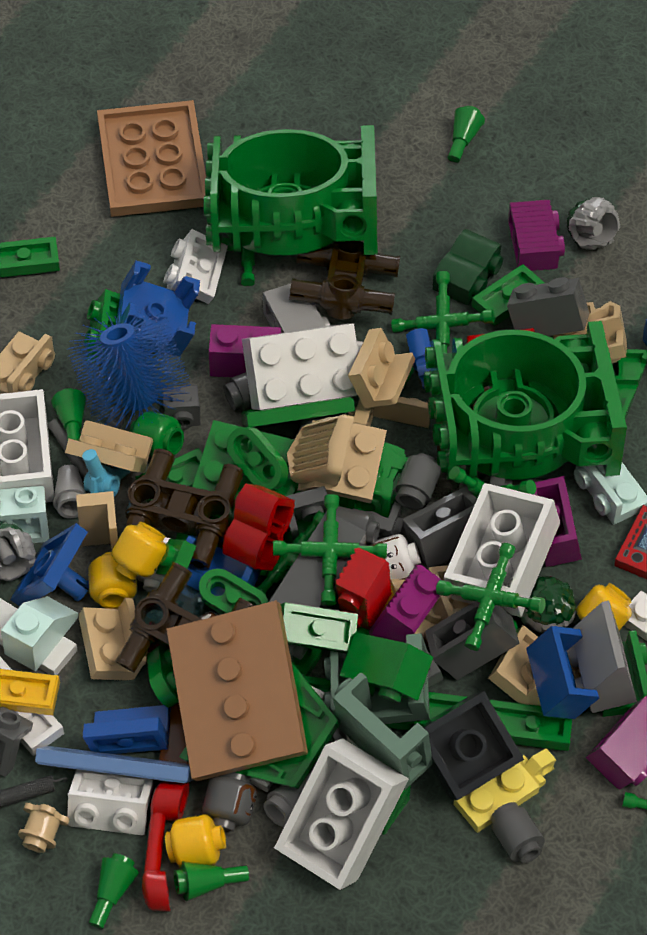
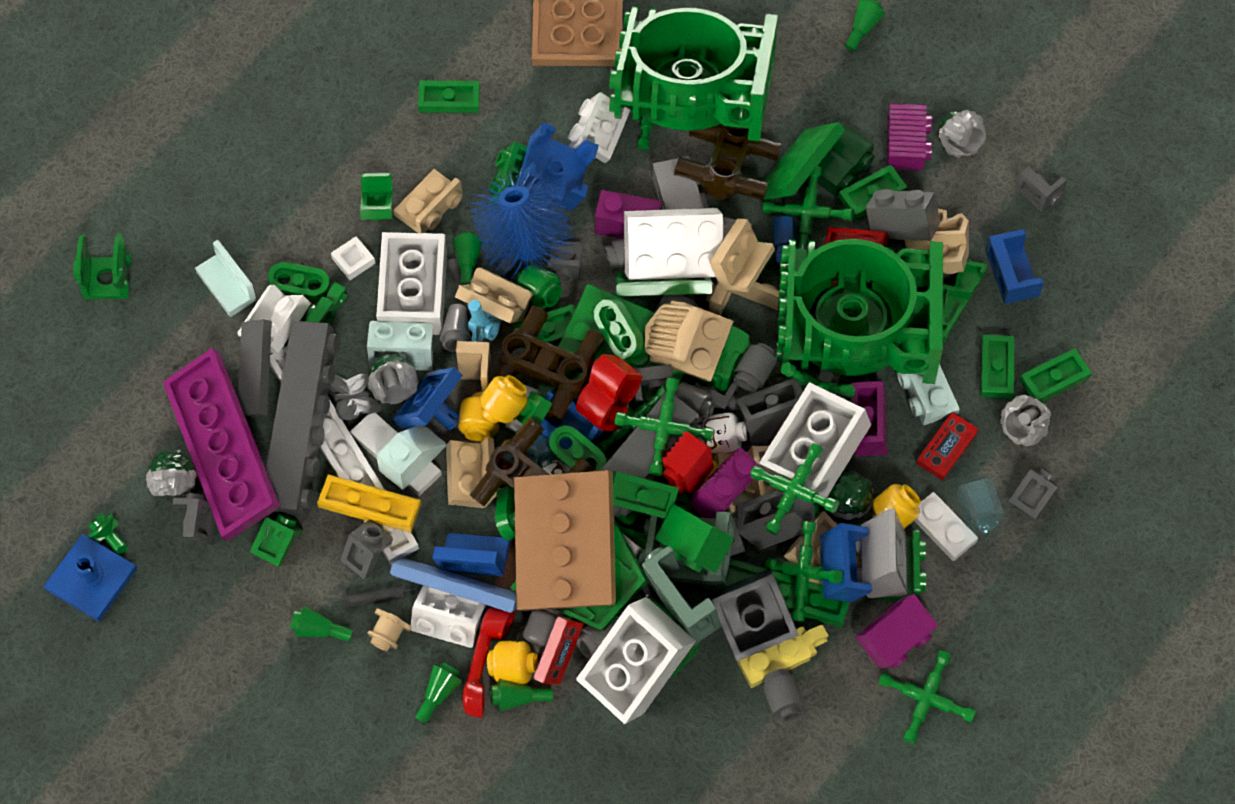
camera: 10 degrees right, 10 degrees up
none -> red tile [534,616,584,685]
none -> green tile [759,122,845,200]
none -> green piece [765,521,843,621]

